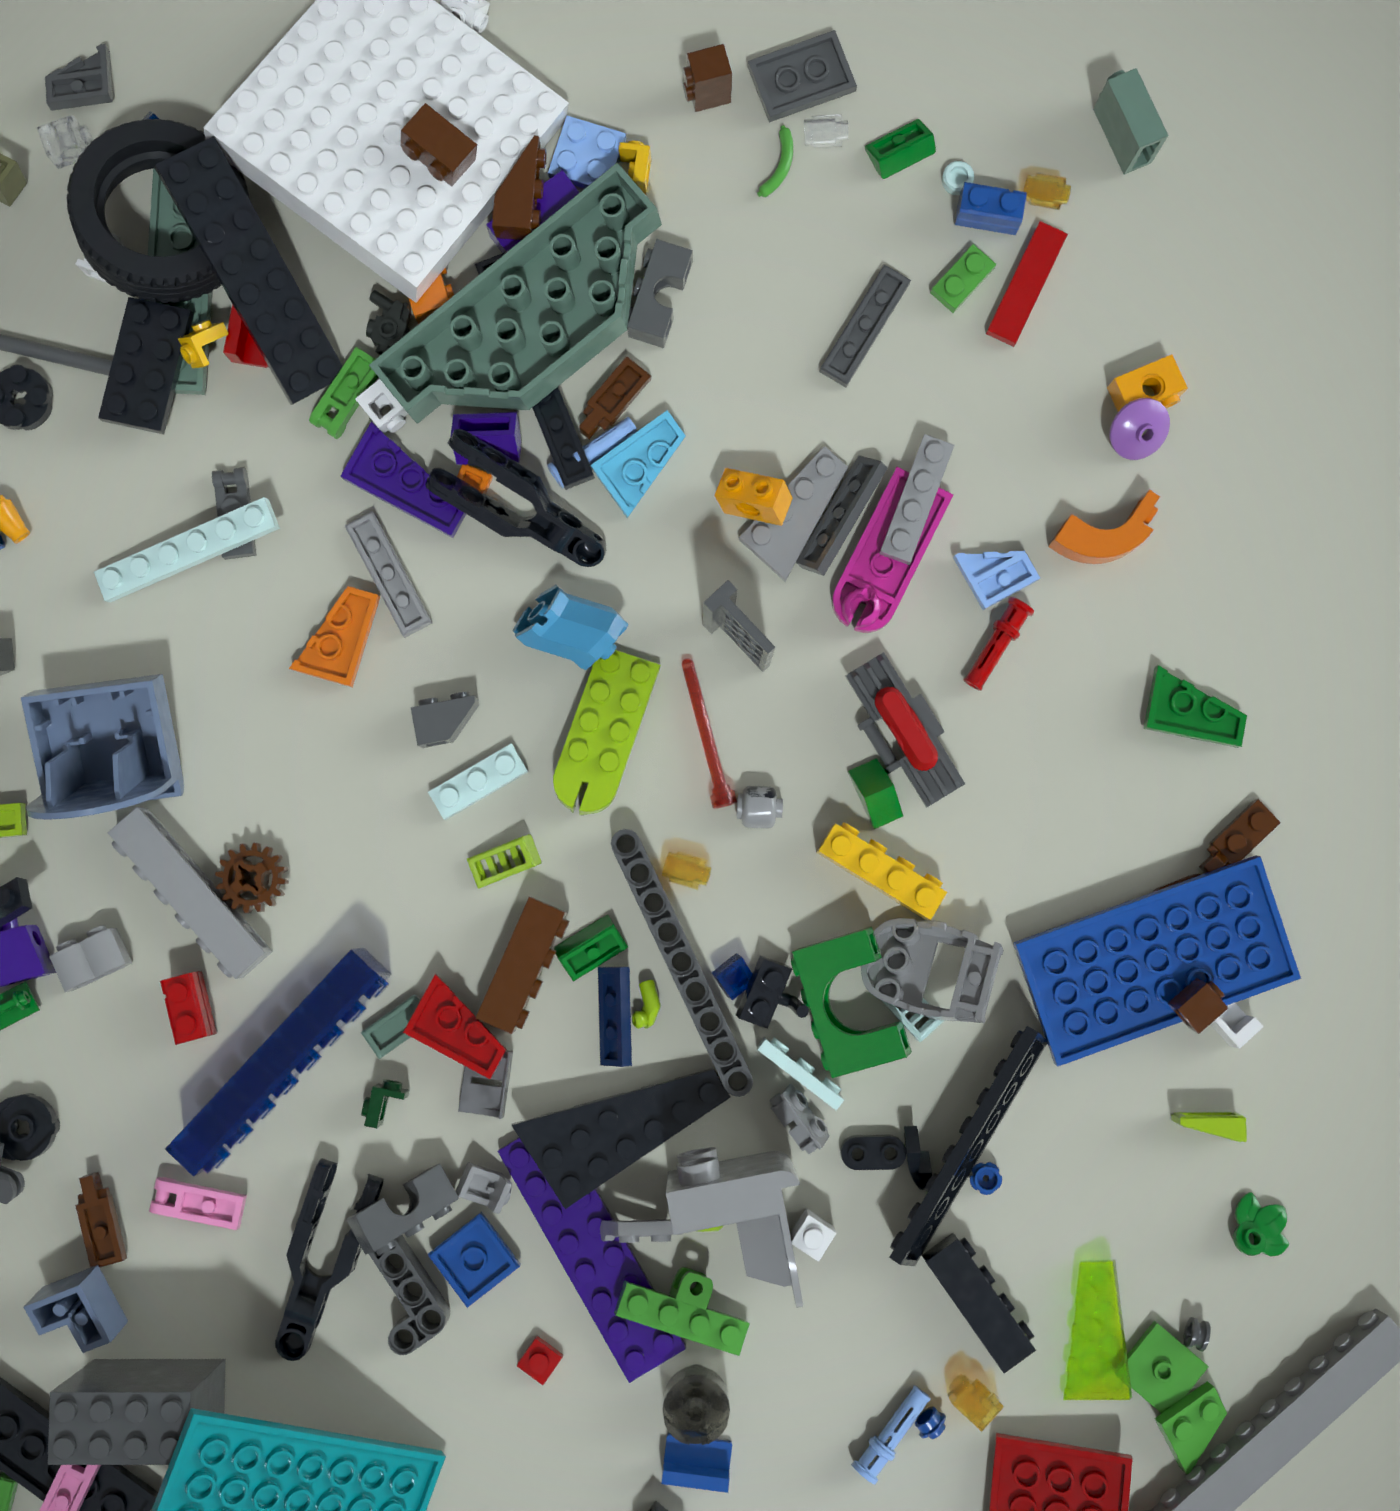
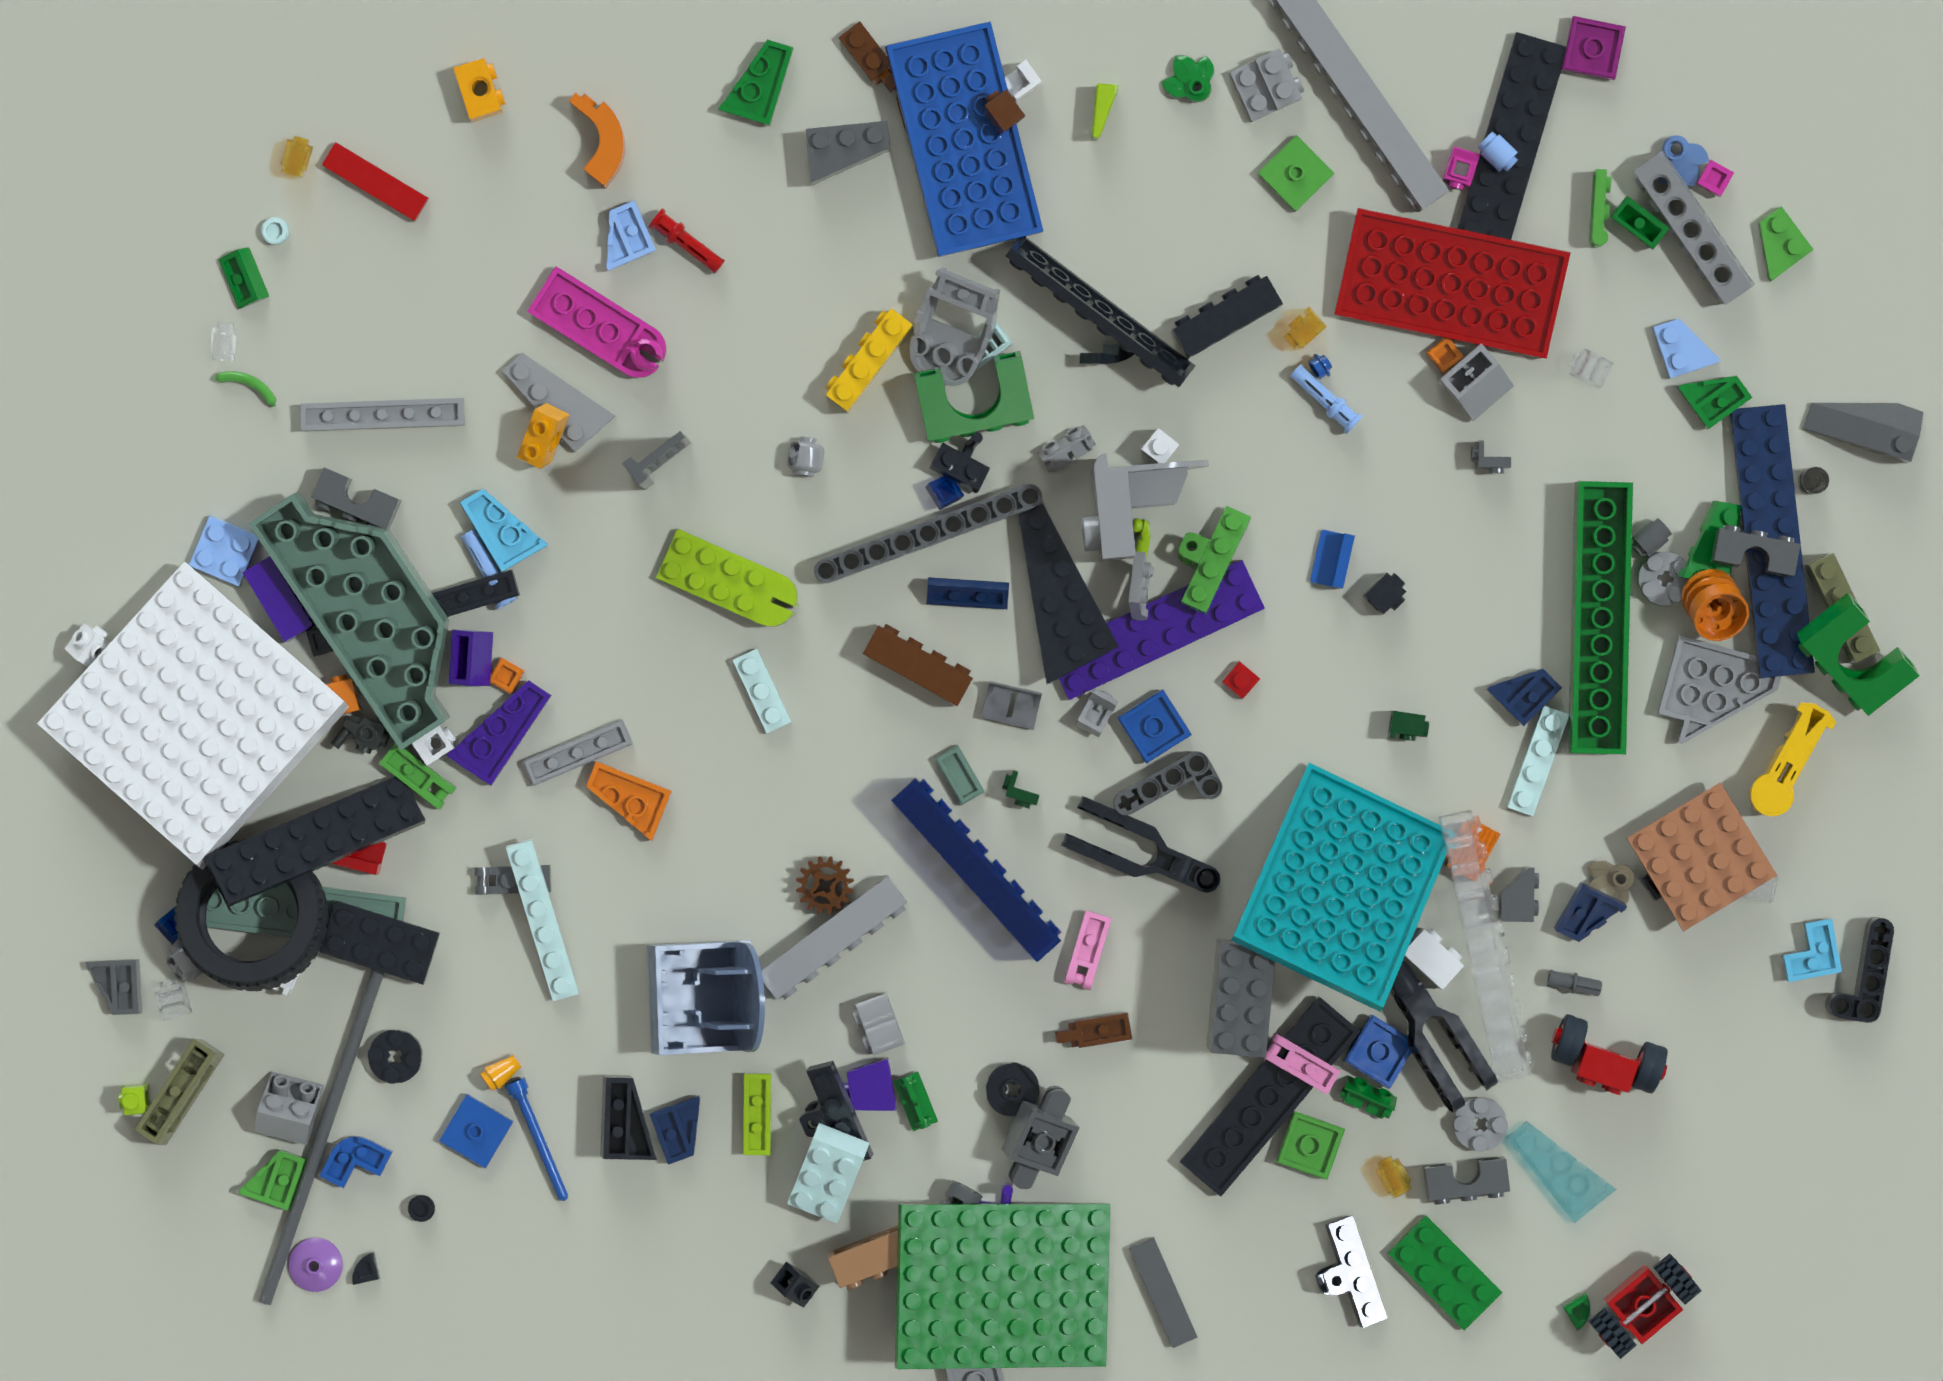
camera: 85 degrees left, 5 degrees up
sand blue brick [23,1265,128,1353] -> none
red brick [160,971,217,1045] -> none
yellow bracket [178,319,229,368] -> none
dark grey arch [346,1164,459,1256] -> none
reddish brown brick [400,103,477,187] -> none
red wing [403,974,507,1079] -> none
dark grey slope [411,692,479,748] -> none
black piece [425,429,607,567] -> none
lime slope [467,834,542,889] -> none
reddish brown slope [492,135,547,240] -> none
dark azure brick [513,585,628,670] -> none
green slope [554,915,628,982] -> none
reddish brown hinge [579,357,651,440] -> none
yellow bracket [618,141,652,195] -> none
lime arm [632,980,661,1029] -> none
clear yellow brick [662,851,712,890] -> none
clear smoke brick [663,1364,730,1445] -> none
clear red piece [681,658,738,809] -> none
reddish brown brick [683,44,732,112] -> none
dark grey plate [748,30,857,123] -> none
light aqua plate [757,1037,844,1111] -> none
dark grey plate [796,455,888,576] -> none
dark grey tile [819,265,911,388] -> none
black plate [840,1135,906,1170] -> none
dark grey piece [845,652,965,808] -> none
green slope [847,758,903,829] -> none
light grey plate [879,434,954,565] -> none
bright green plate [930,244,997,313] -> none
blue brick [955,182,1027,235] -> none
blue plate [970,1162,1002,1195] -> none
clear neon green wing [1063,1259,1132,1400] -> none
sand green brick [1093,68,1169,175] -> none
medium lavender dish [1110,398,1170,460] -> none
bright green wing [1154,1381,1227,1475] -> none
dark grey bush [1183,1317,1211,1351] -> none
none -> light grey plate [300,398,465,431]
none -> dark grey wedge [806,121,890,186]
none -> light grey plate [1229,48,1304,122]

